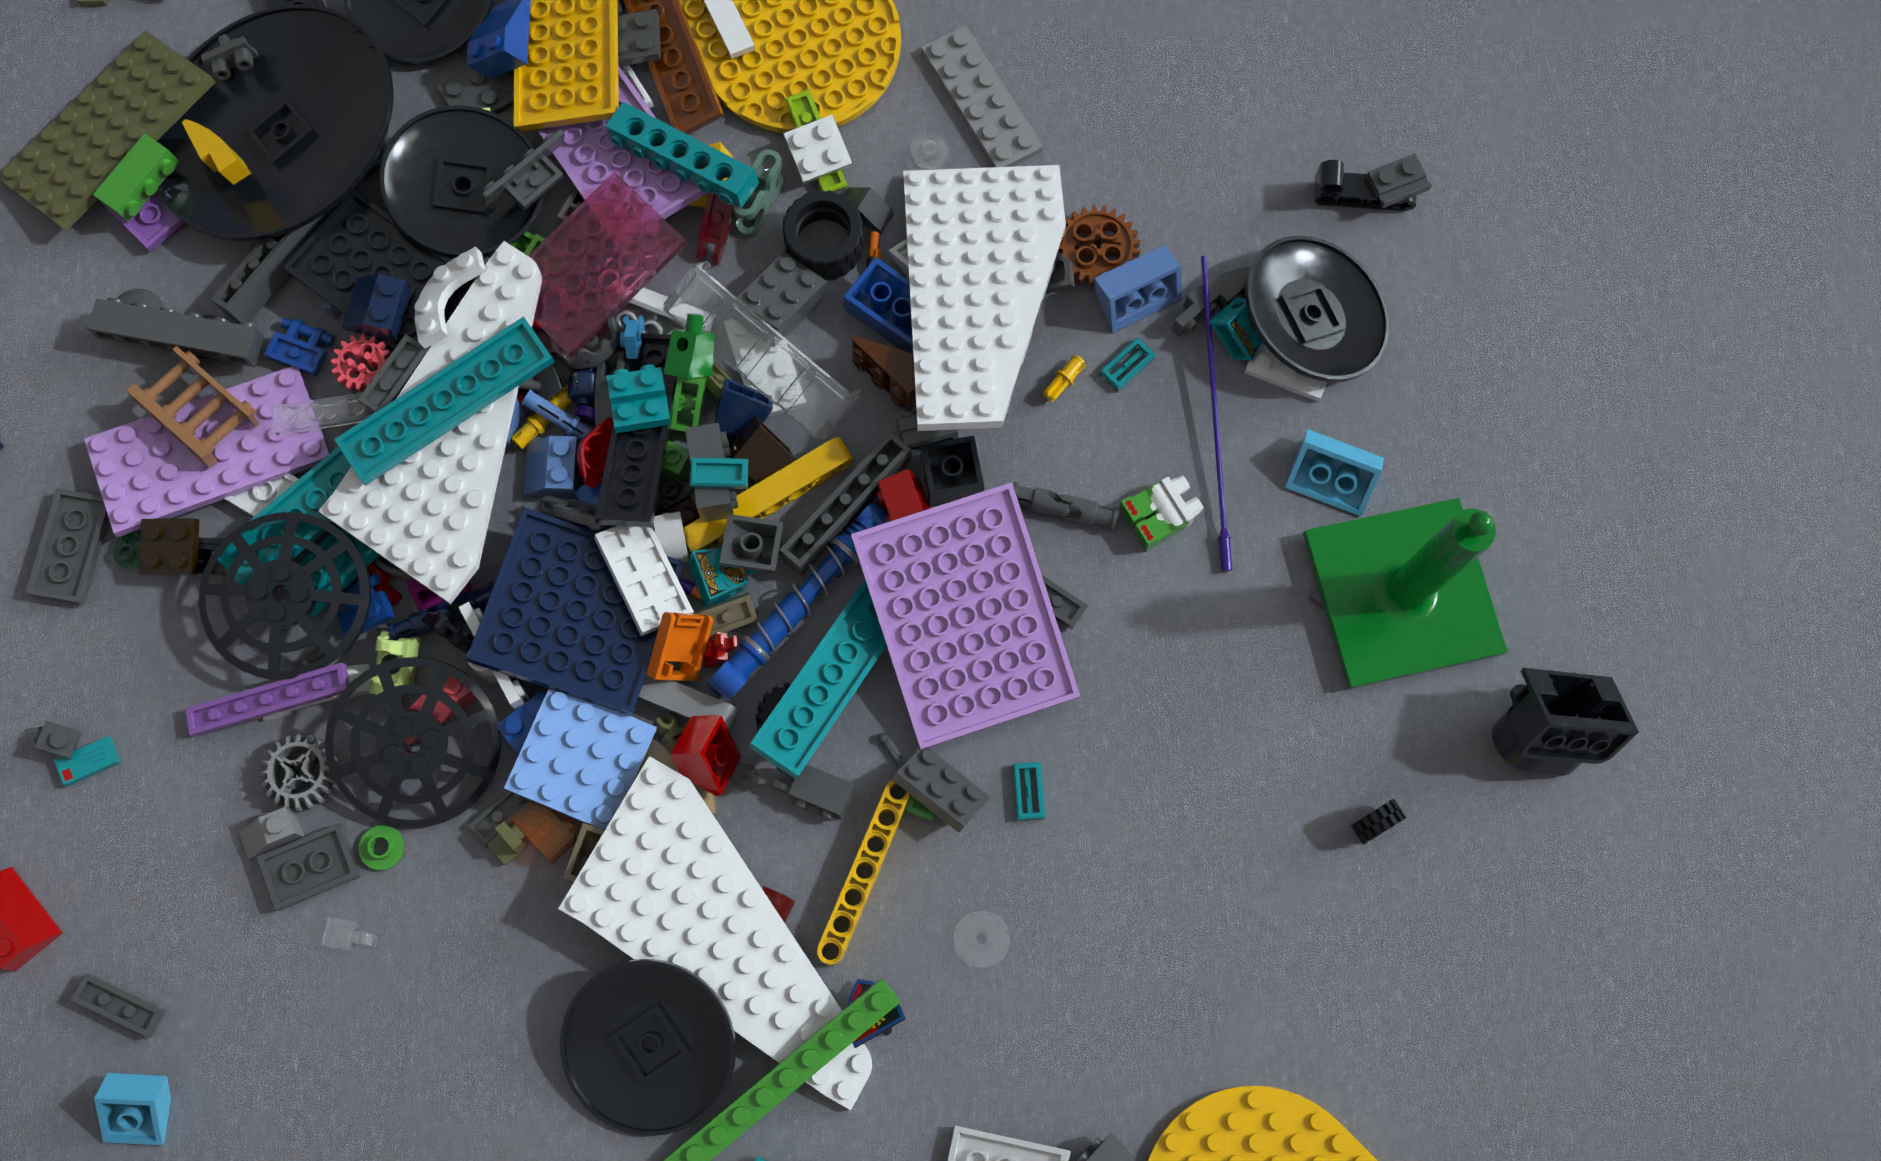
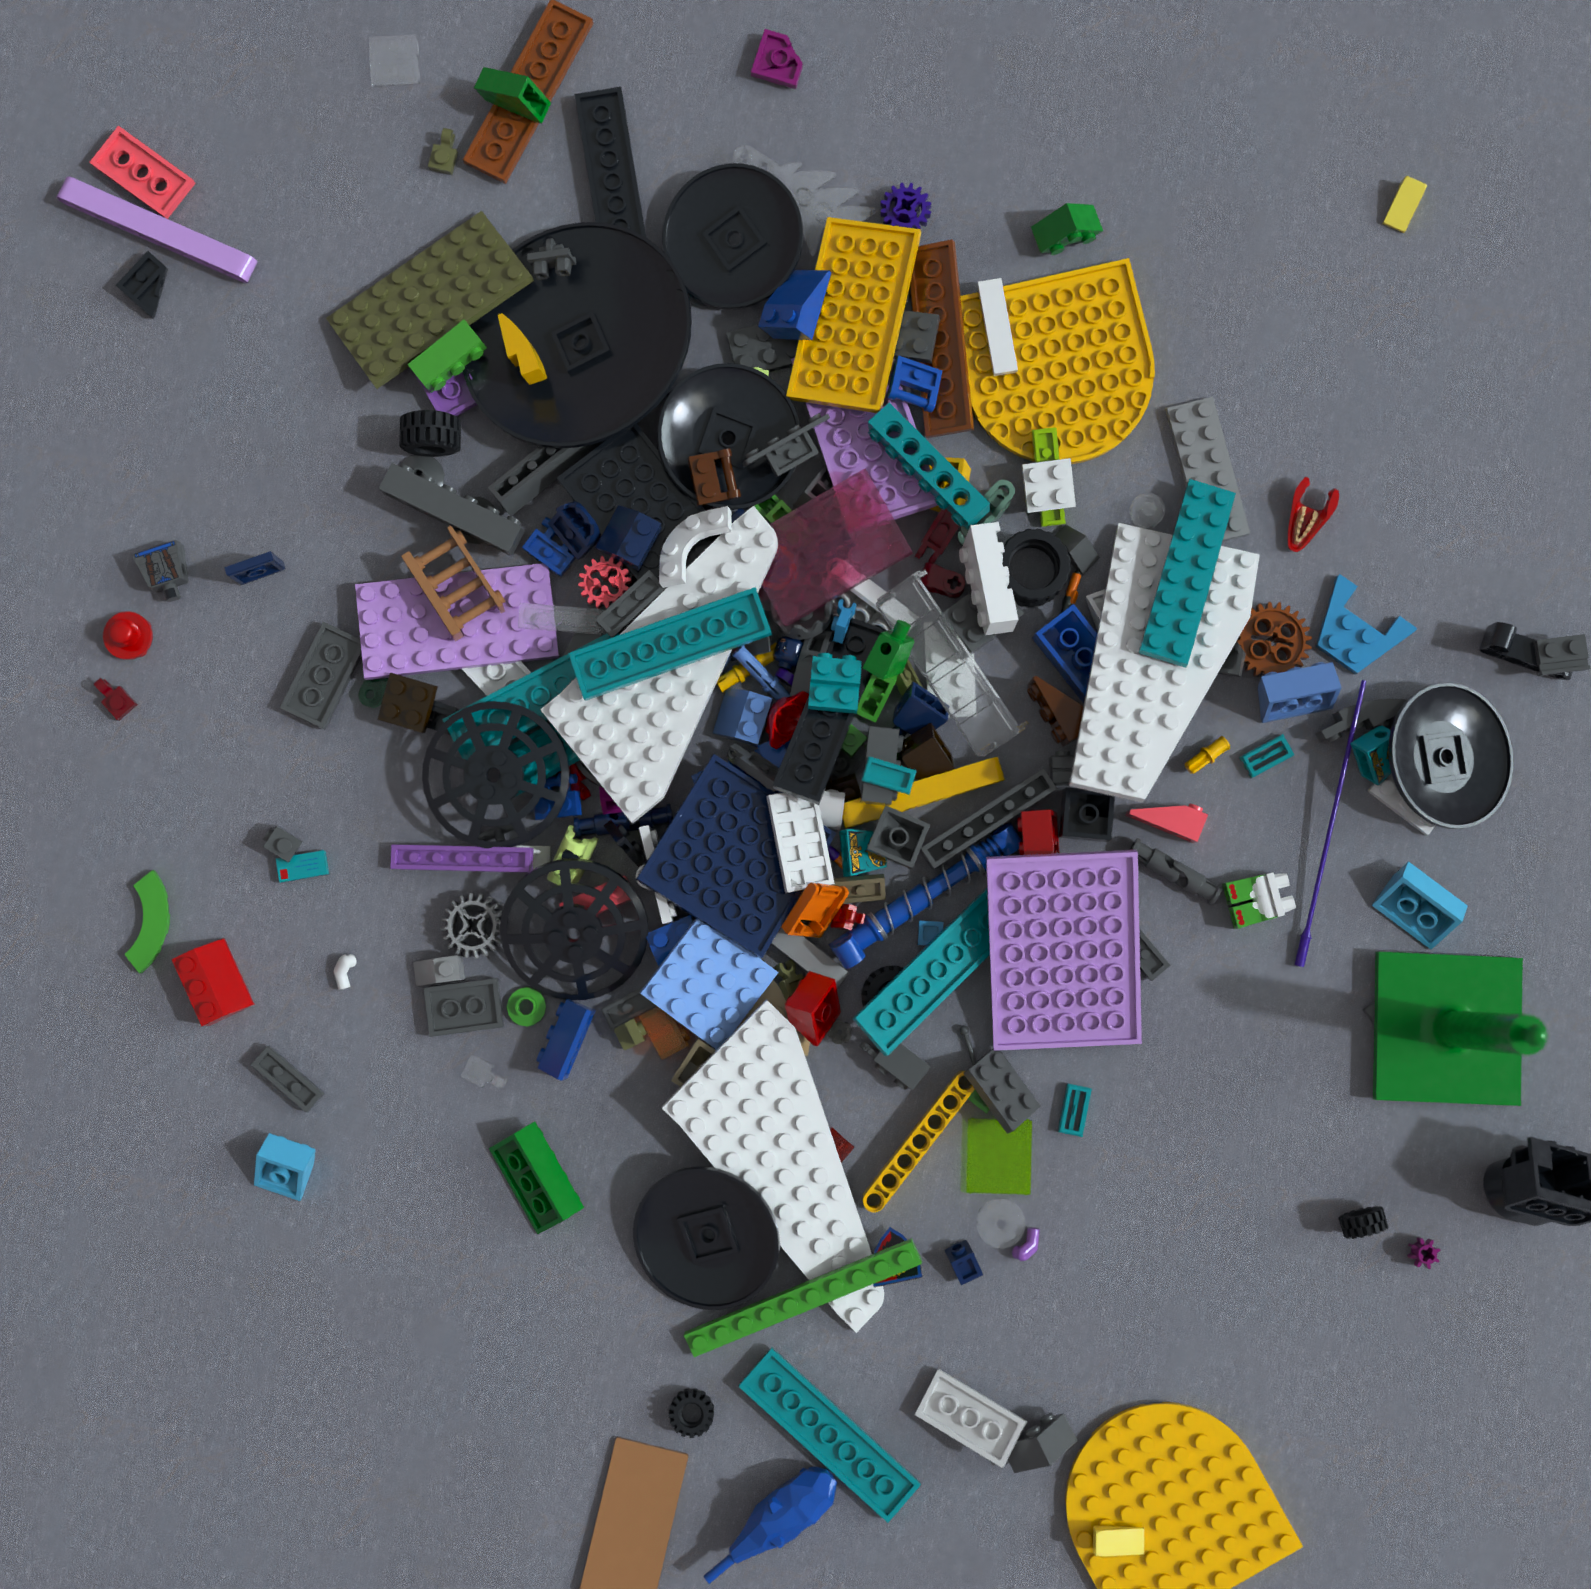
camera: 20 degrees right, 10 degrees up
none -> white arm [334,954,356,990]
none -> black tyre [399,410,461,457]
none -> green slope [489,1121,584,1235]
none -> blue slope [536,999,596,1081]
none -> dark blue slope [548,501,600,560]
none -> reddish brown plate [687,449,741,506]
none -> blue plate [886,356,942,413]
none -> dark red piece [917,562,965,598]
none -> dark azure plate [917,920,944,946]
none -> dark blue bracket [945,1240,983,1286]
none -> white wedge [959,522,1018,635]
none -> clear neon green piece [966,1117,1032,1195]
none -> medium lavender arm [1012,1227,1040,1261]
none -> coral slope [1125,804,1208,843]
none -> teal plate [1139,479,1236,668]
none -> red animal [1287,477,1339,552]
none -> dark azure wing [1315,574,1417,674]
none -> magenta gear [1407,1237,1441,1269]

